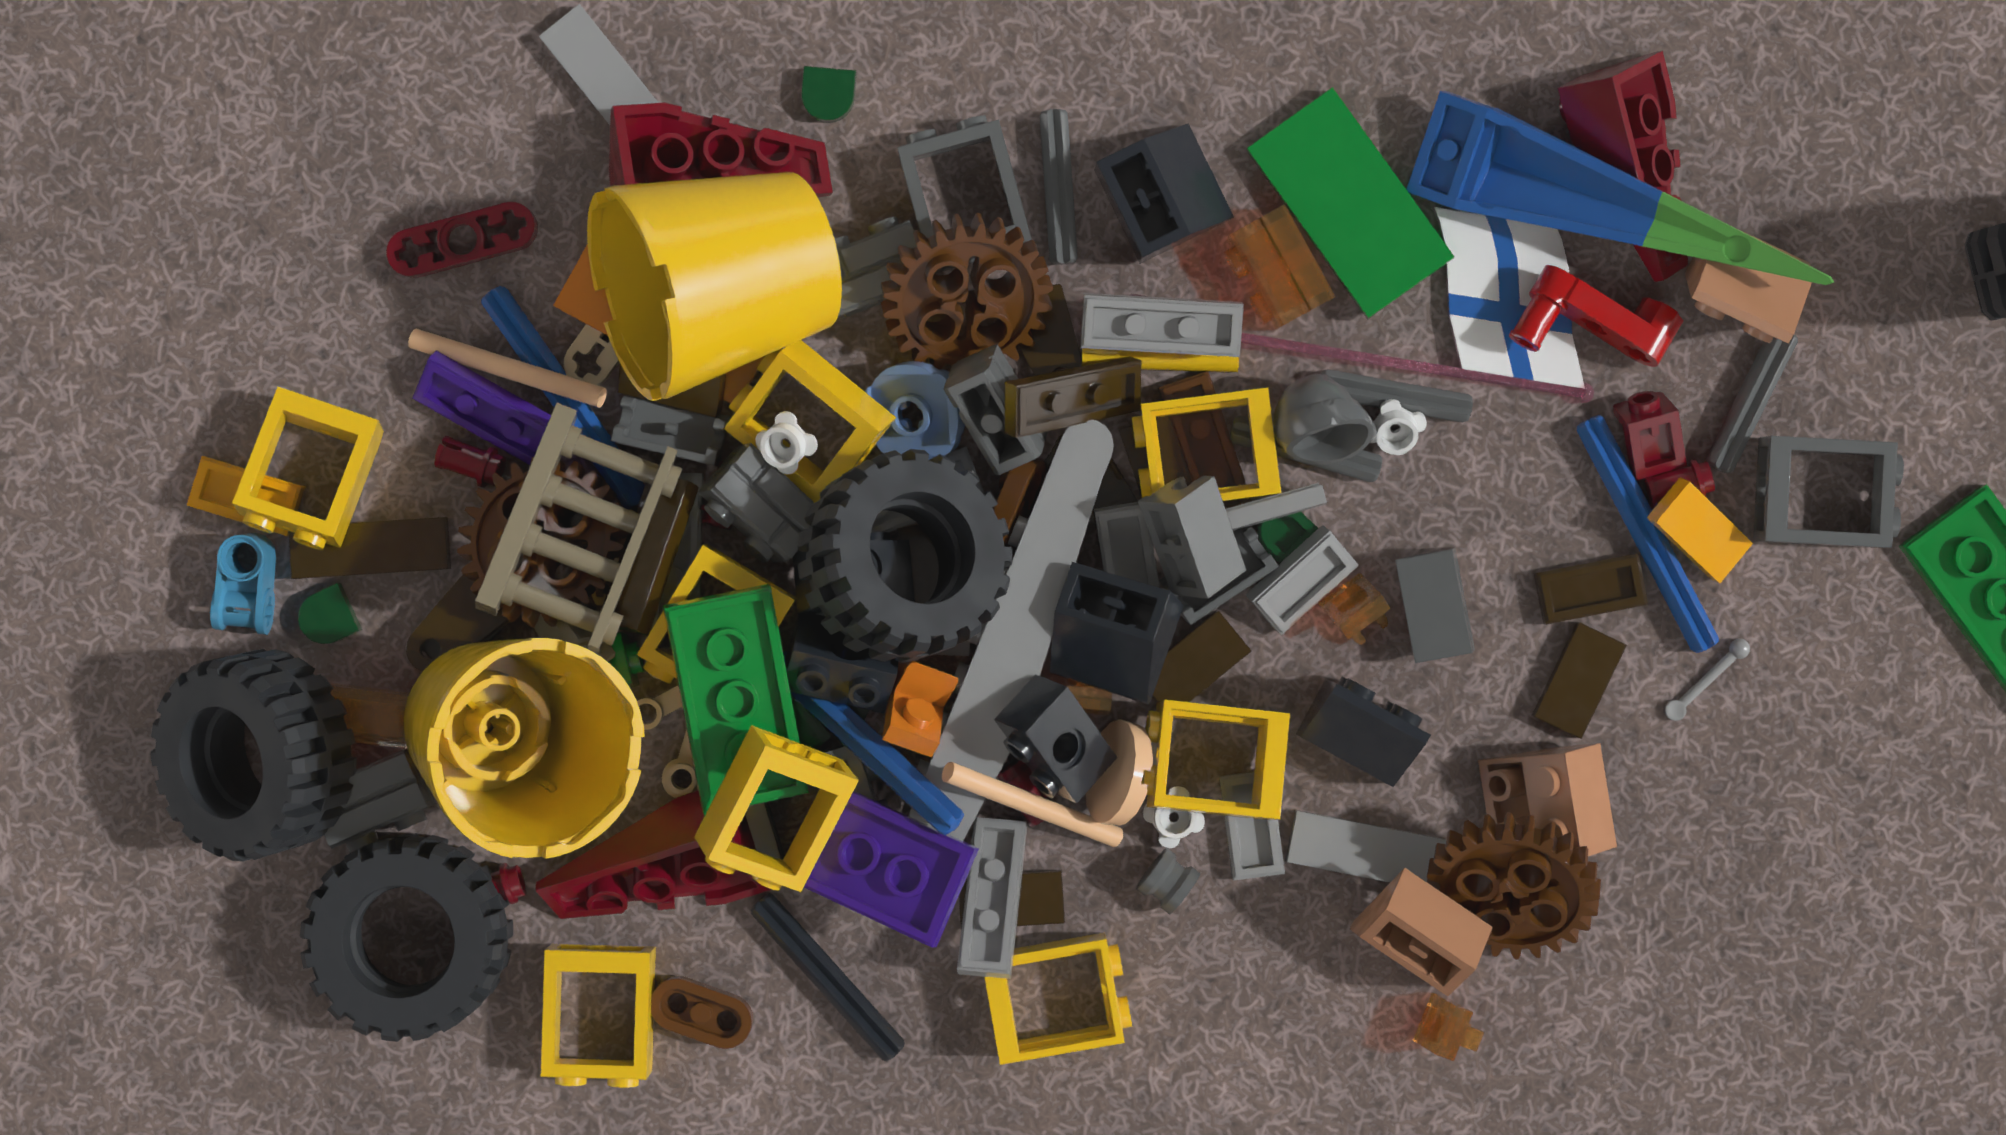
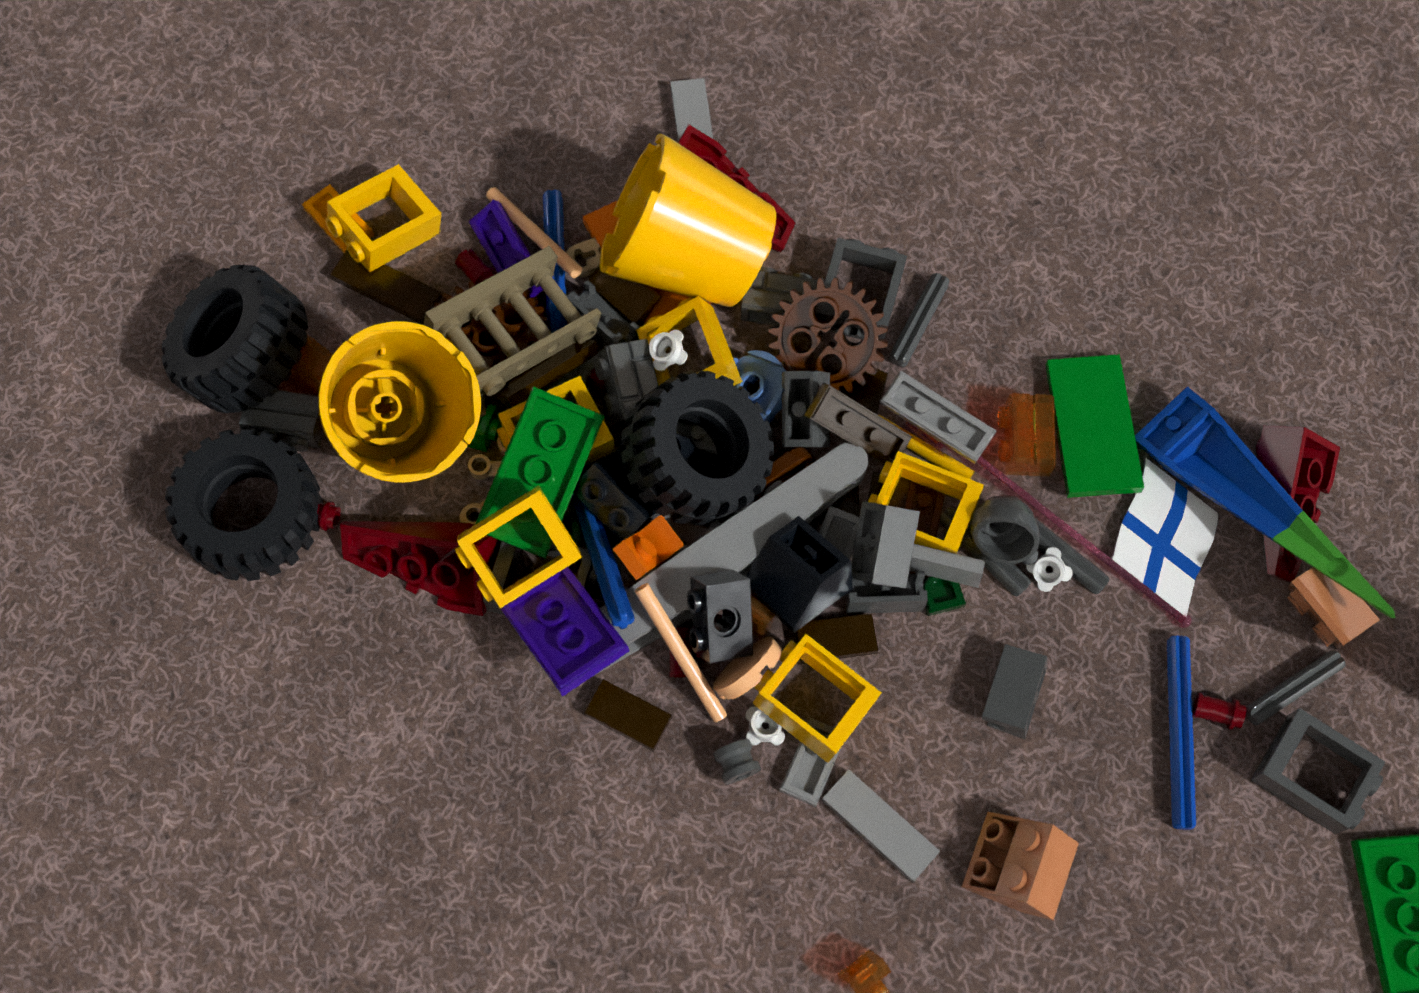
camera: 30 degrees right, 20 degrees down
dark azure piece [210,533,277,635] -> none
dark green tile [298,583,362,644] -> none
dark red beam [386,202,538,278] -> none
yellow window [541,944,656,1088] -> none
reddish brown plate [651,976,753,1049] -> none
black axle [751,893,905,1062] -> none
dark green tile [802,66,857,123] -> none
light grey tile [957,817,1027,979] -> none
yellow window [985,932,1132,1065] -> none
black slope [1094,123,1234,264] -> none
light grey tile [1246,525,1359,635] -> none
black slope [1296,676,1431,787] -> none
clear orange tile [1318,573,1391,645] -> none
nougat slope [1350,868,1492,996] -> none
reddish brown gear [1427,812,1601,960] -> none
red beam [1509,265,1684,367] -> none
dark brown tile [1531,622,1627,739] -> none
dark brown tile [1533,553,1649,625] -> none
dark red bracket [1613,391,1687,480] -> none
light orange tile [1647,477,1753,584] -> none
light grey hinge [1664,638,1750,721] -> none

